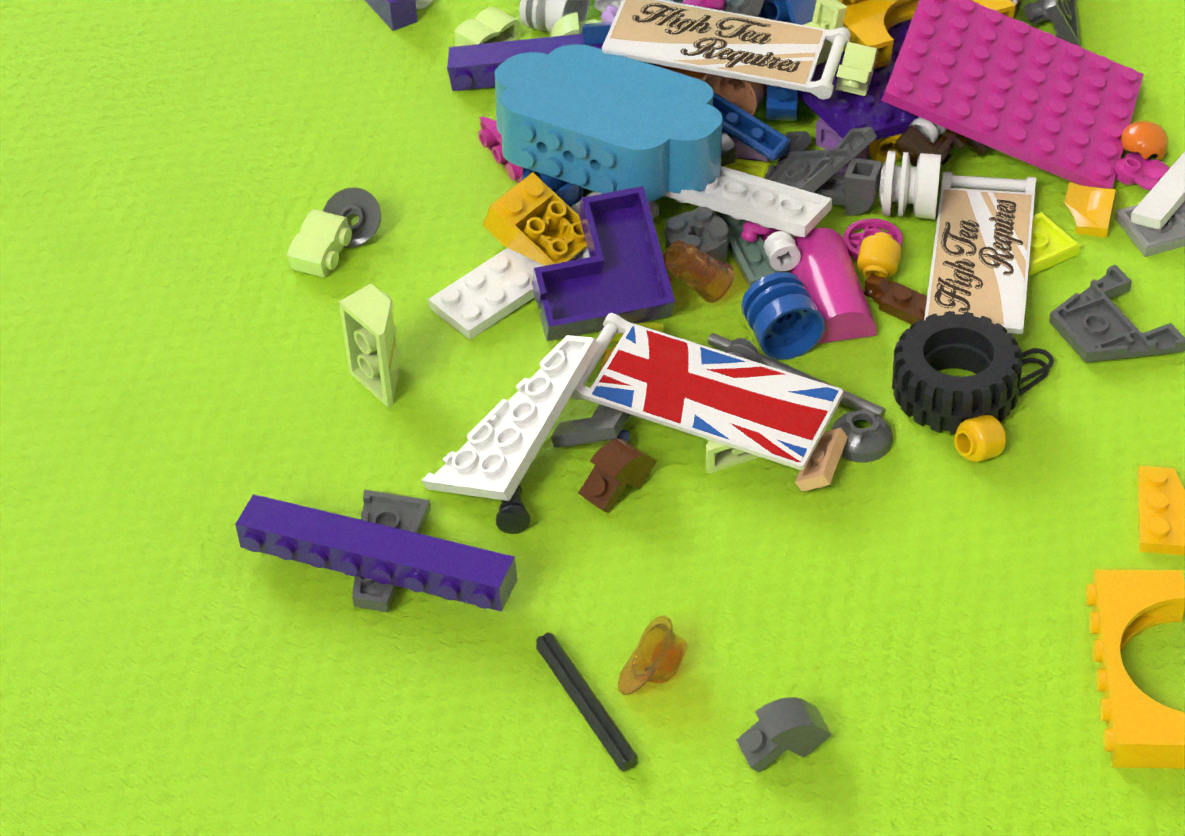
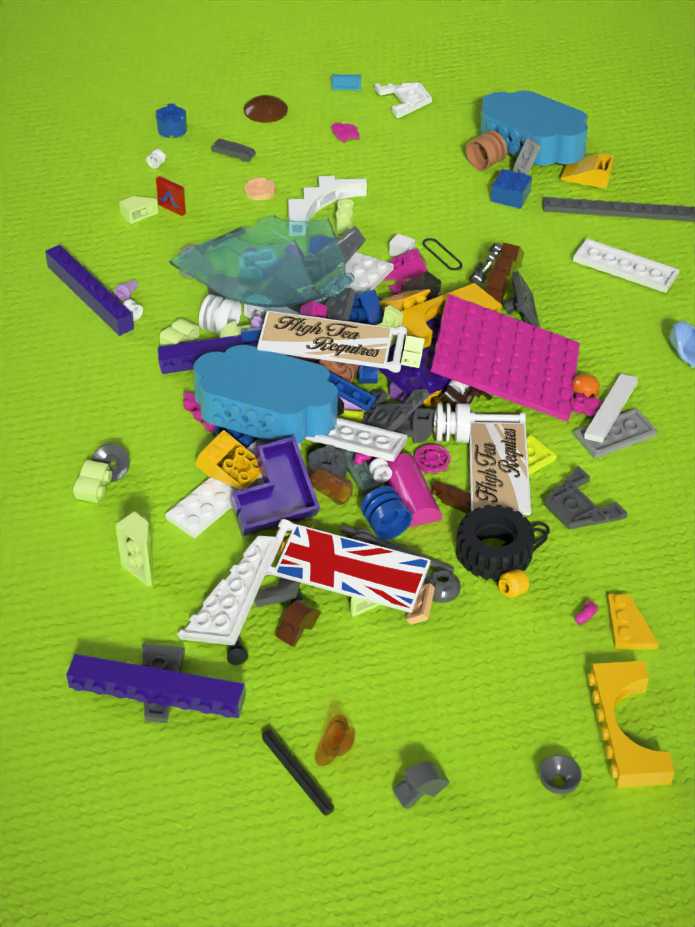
camera: 10 degrees left, 0 degrees up
yellow head [857,232,901,280] -> none
yellow slope [1064,182,1116,238] -> none
none -> dark grey piece [539,755,582,794]
none -> dark pink arm [574,601,598,626]

